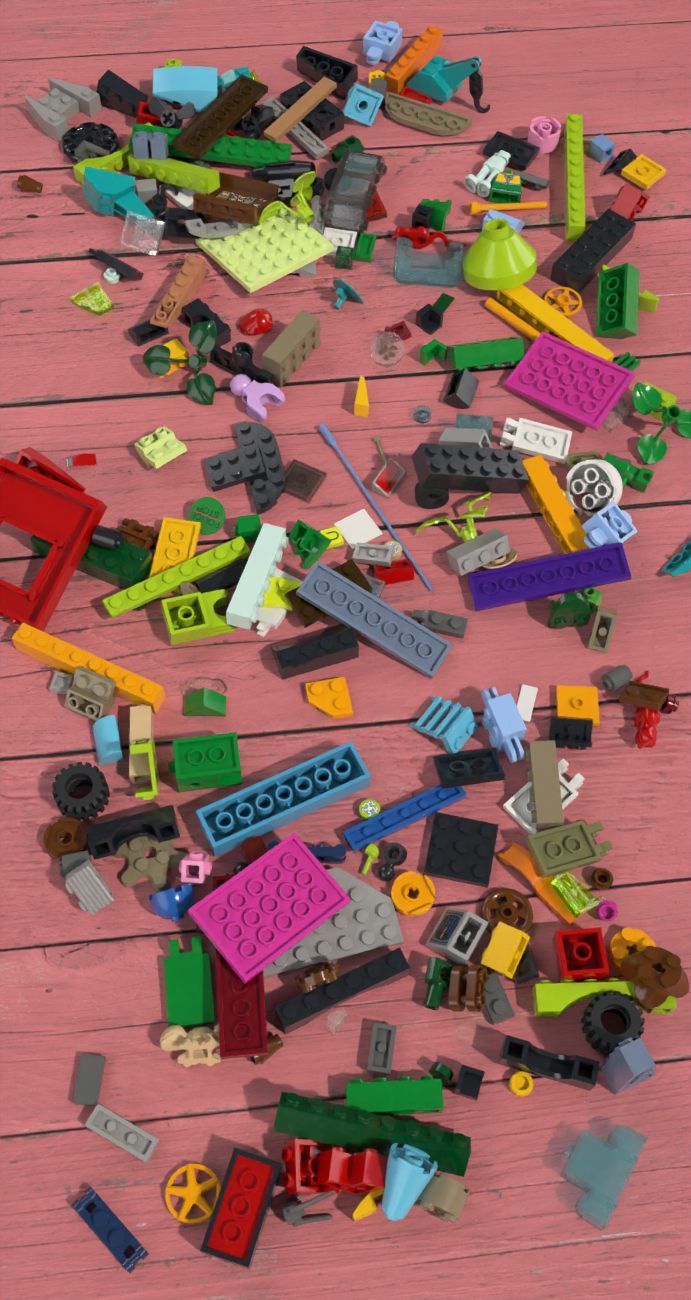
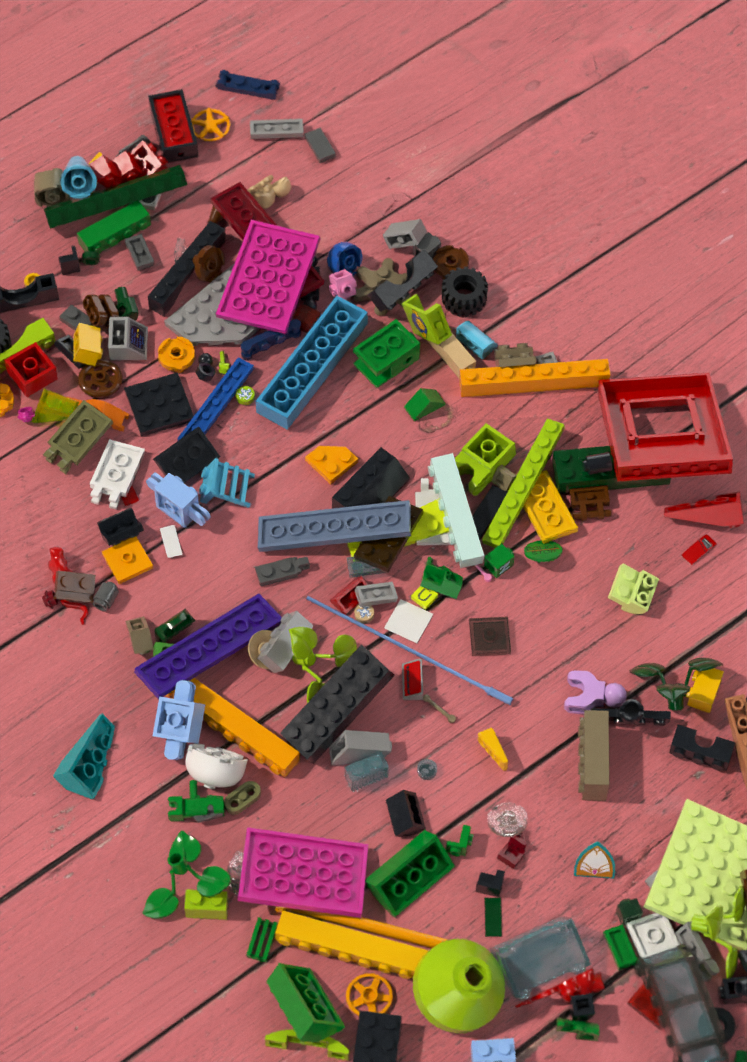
camera: 150 degrees right, 0 degrees up
green tile [164,936,215,1027] -> none
black plate [205,421,287,514] -> none
red hat [239,308,273,336] -> none
white tile [499,418,572,464] -> none
dark tan brick [525,740,564,830] -> none
reddish brown plate [591,868,613,890] -> none

